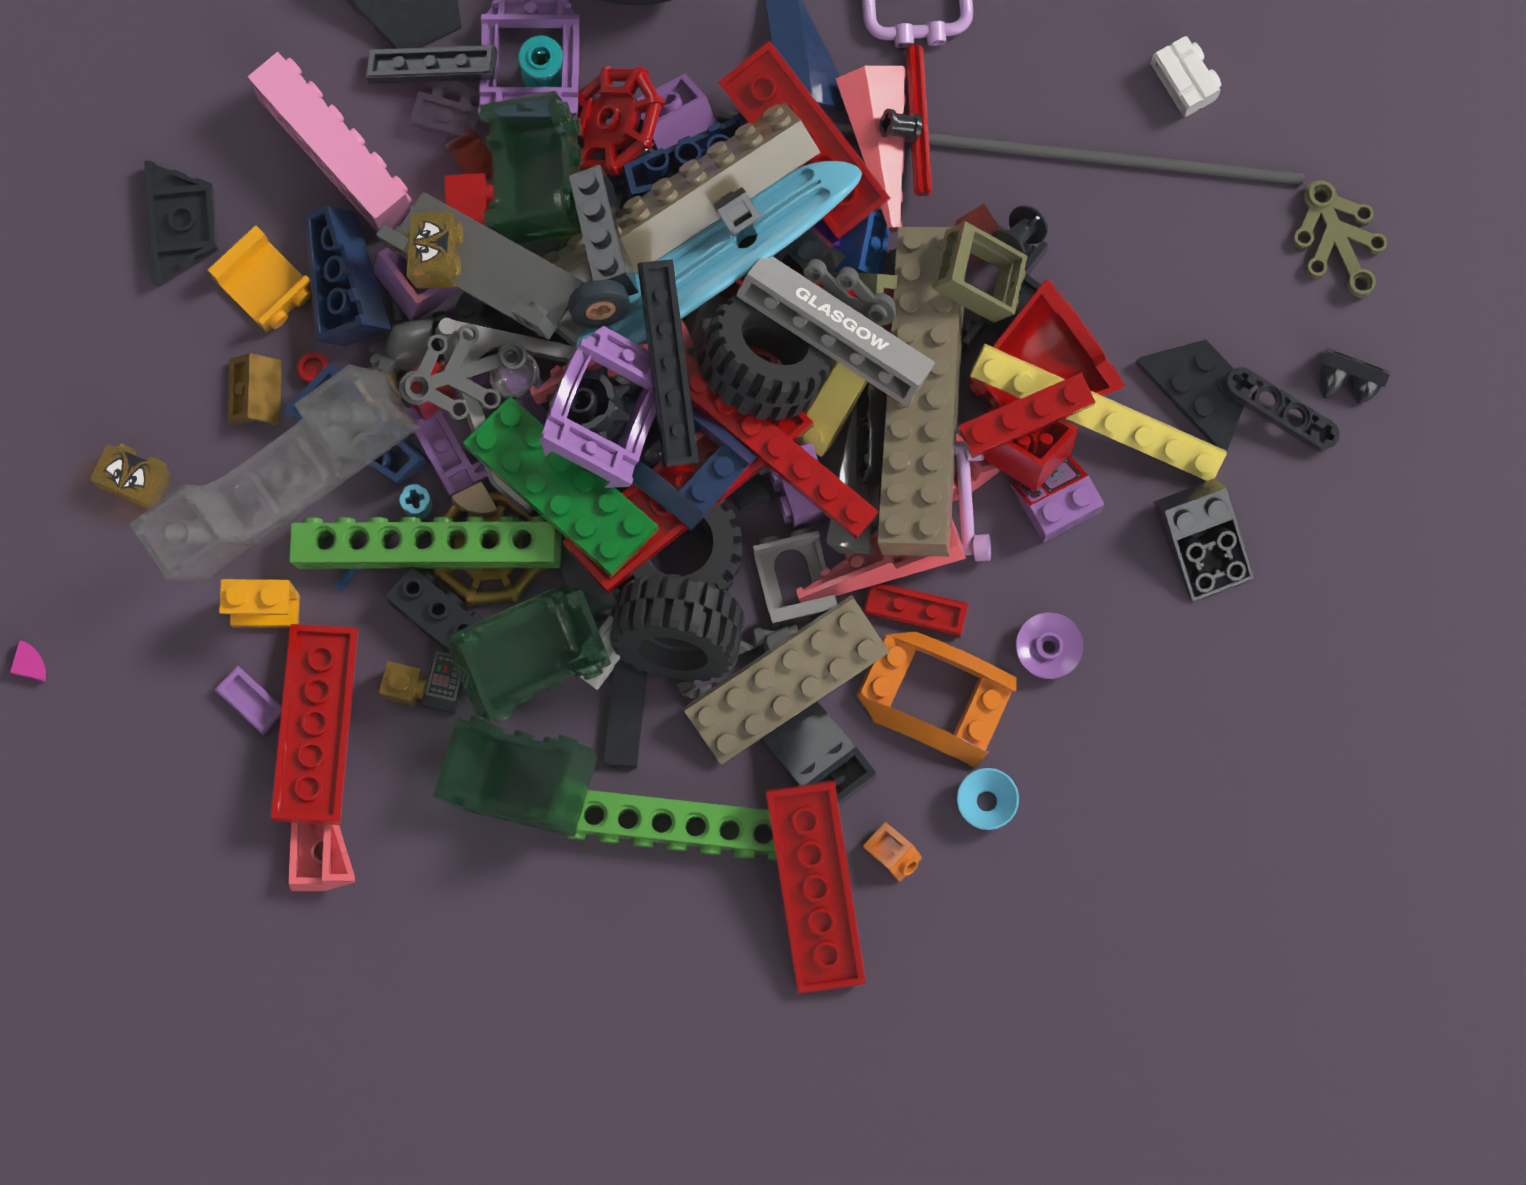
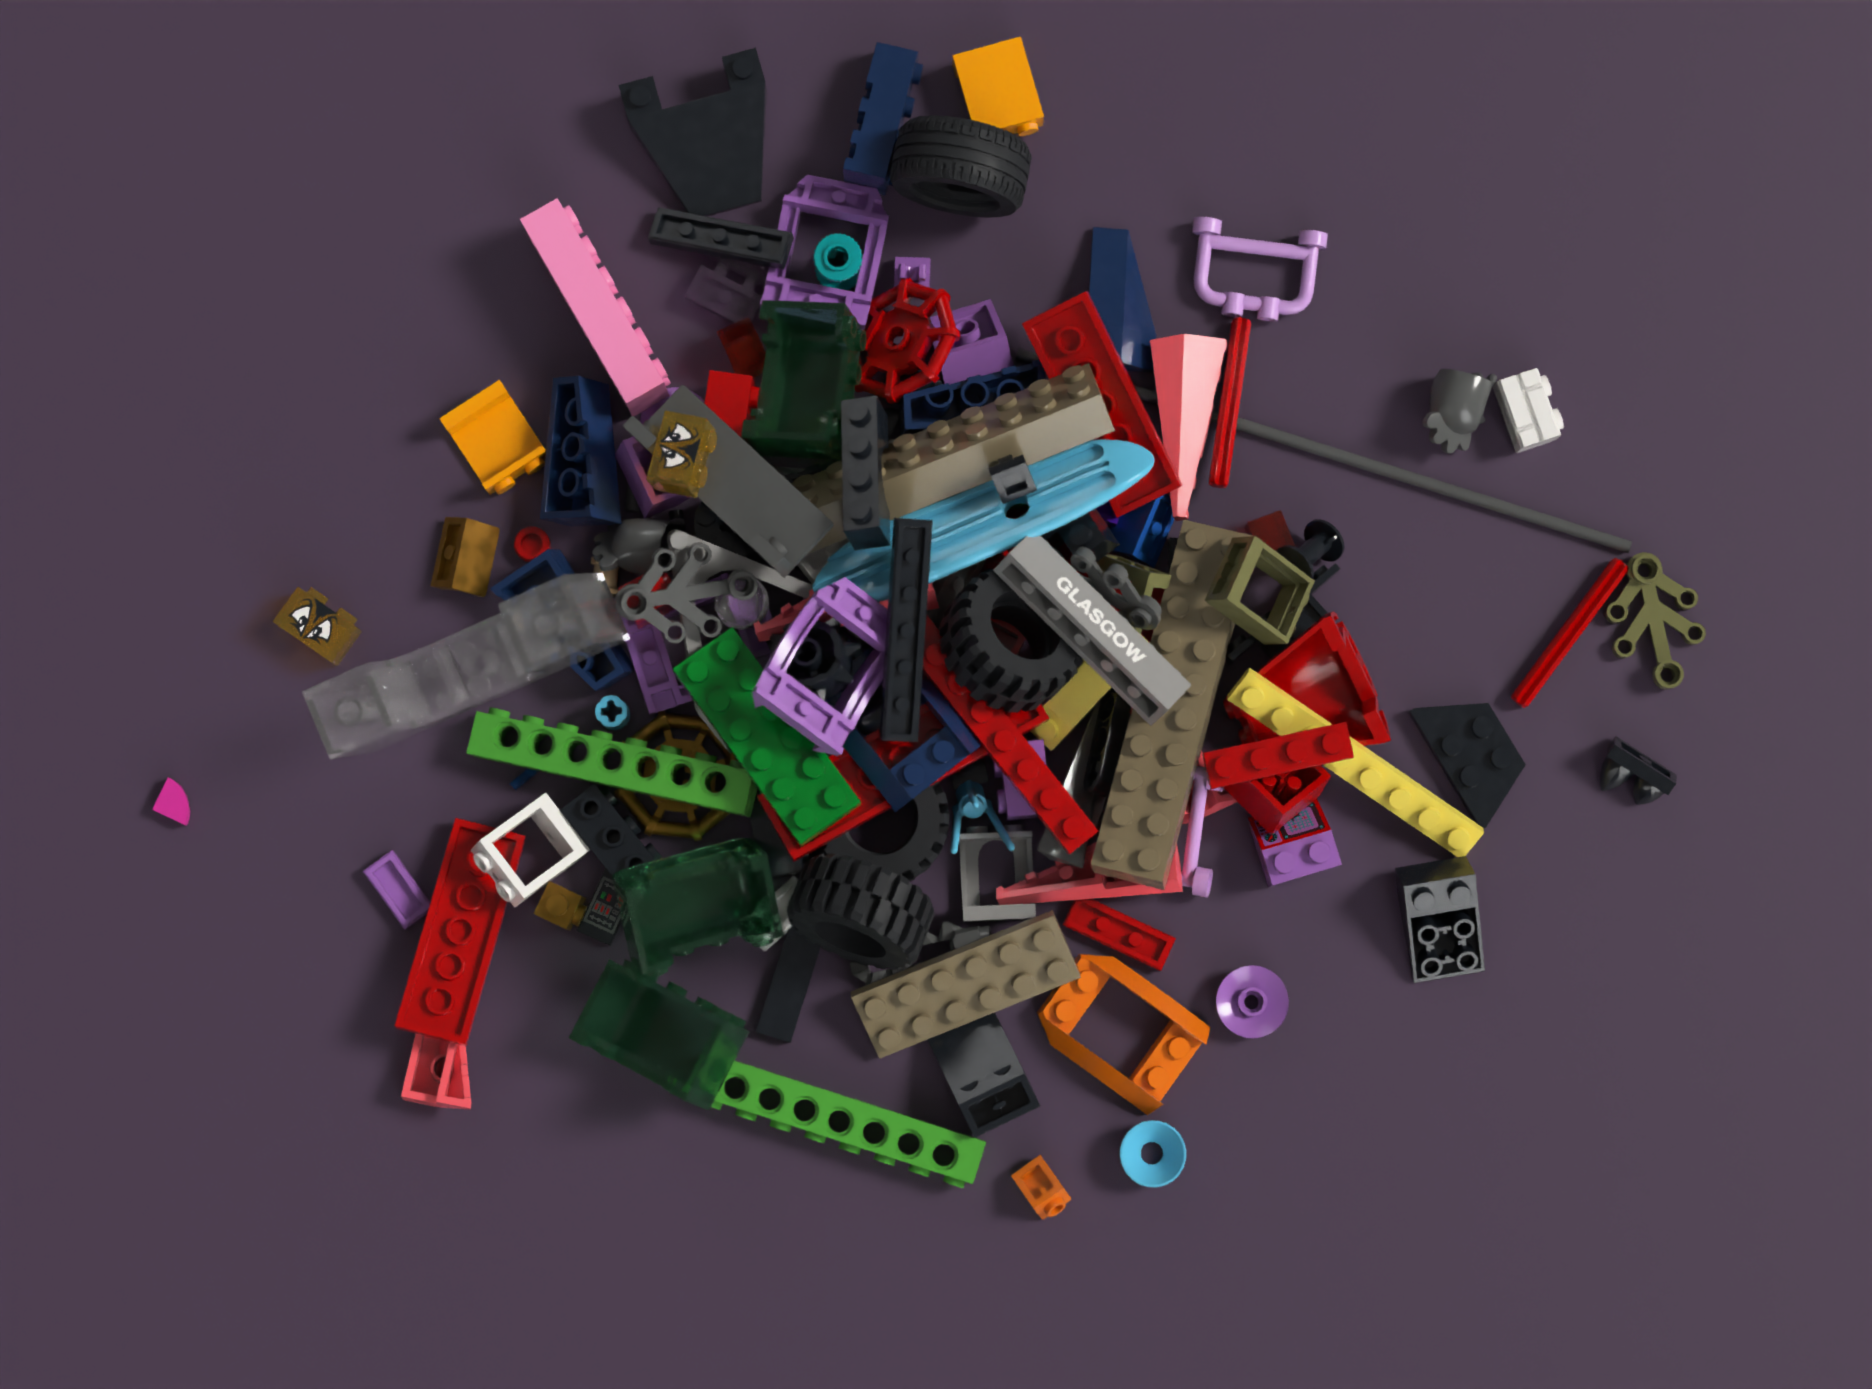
camera: 10 degrees right, 5 degrees up
black wing [144,160,219,286] -> none
light orange panel [219,579,300,628] -> none
tan tile [451,482,497,517] -> none
black bush [568,280,630,329] -> none
red plate [766,780,866,994] -> none
black bush [879,108,922,143] -> none
black beam [1222,367,1340,451] -> none
none -> white window [471,793,590,907]
none -> medium lavender tile [894,257,931,287]
none -> medium azure plant [950,780,1015,854]
none -> dark grey piece [1423,369,1497,453]
none -> red axle [1511,558,1629,708]

